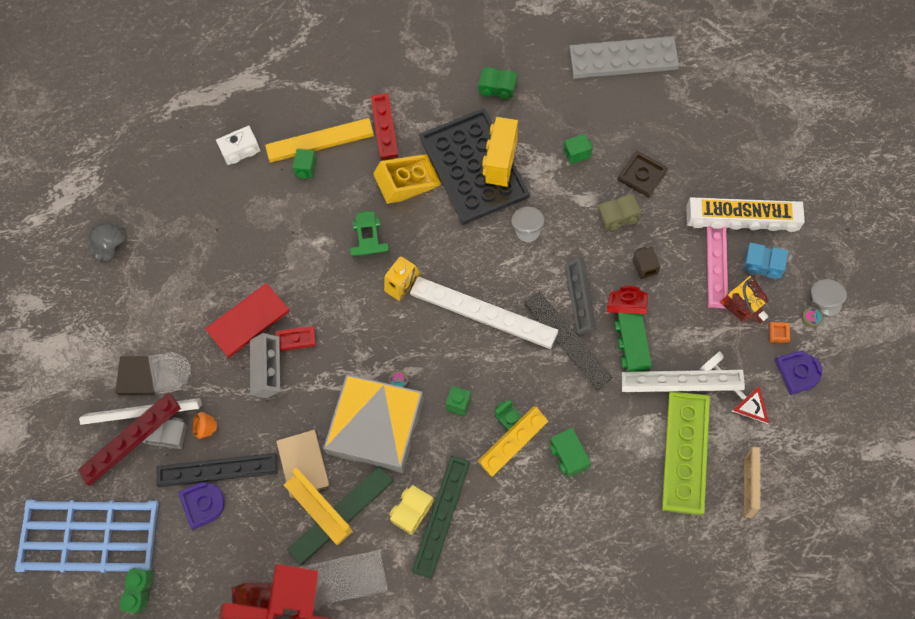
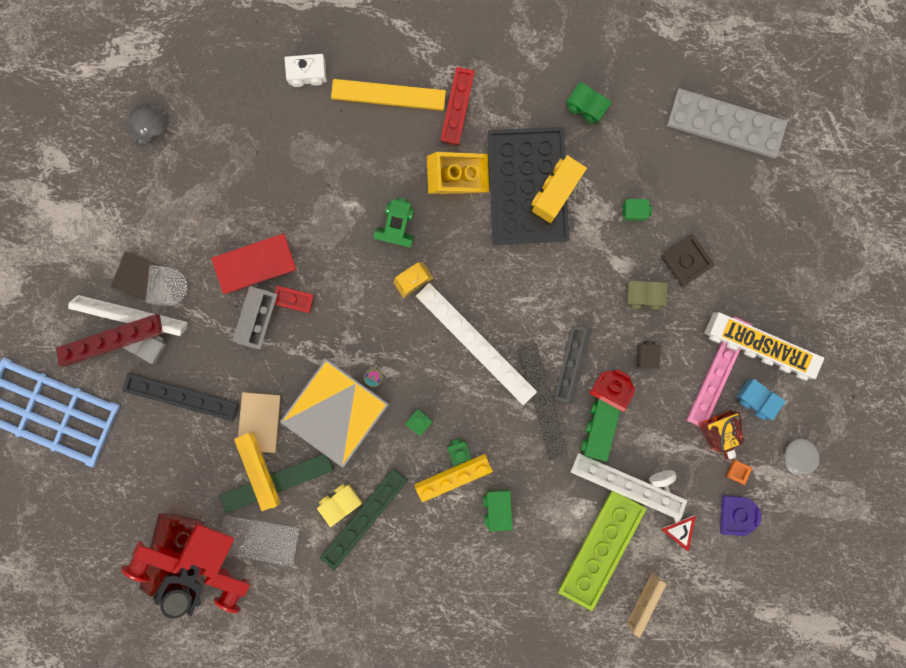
camera: 20 degrees right, 20 degrees up
green brick [120,567,154,613] -> none
dark purple tile [178,482,225,530] -> none
orange cone [193,412,217,439] -> none
green brick [292,149,317,179] -> none
light grey piece [512,206,544,242] -> none
tile [802,307,823,328] -> none

